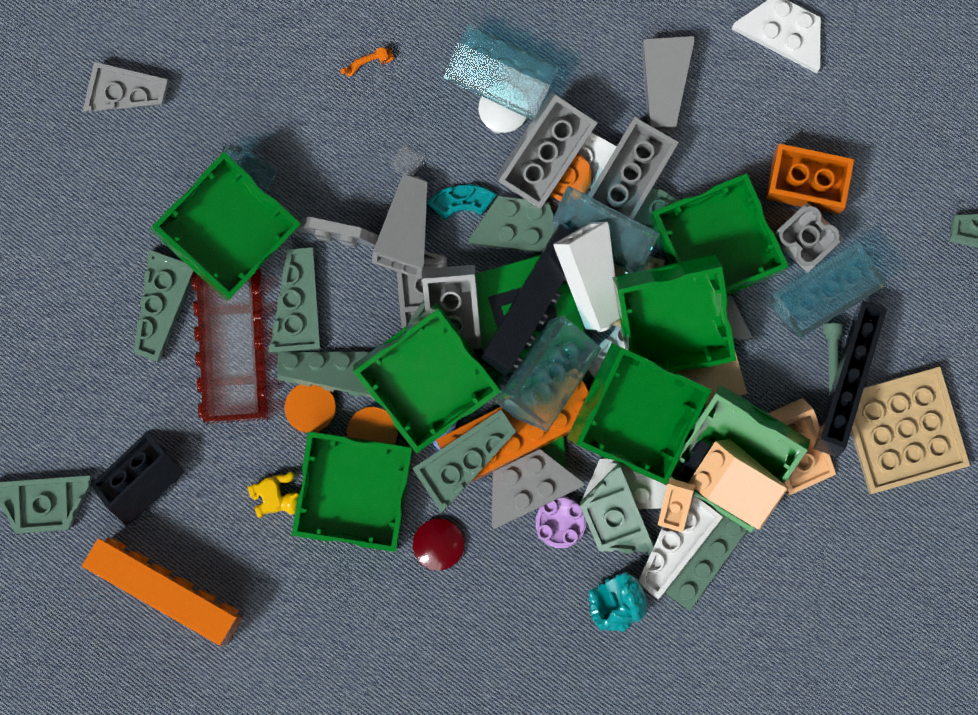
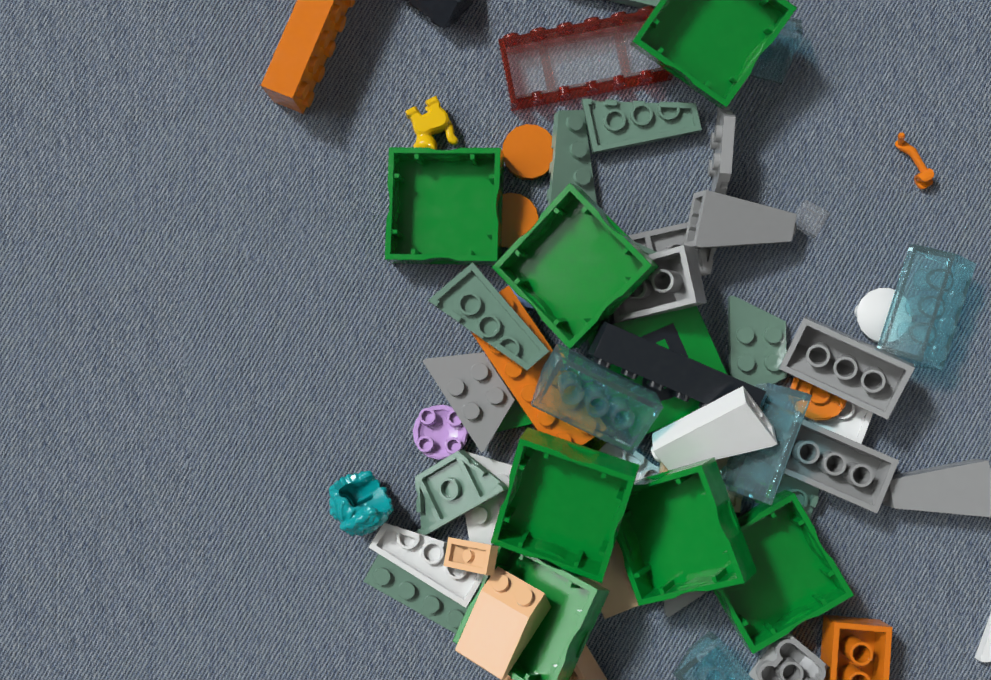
camera: 90 degrees right, 5 degrees up
dark red dish [412,519,464,571] -> none
teal tile [426,184,497,220] -> none
black plate [679,438,717,480] -> none

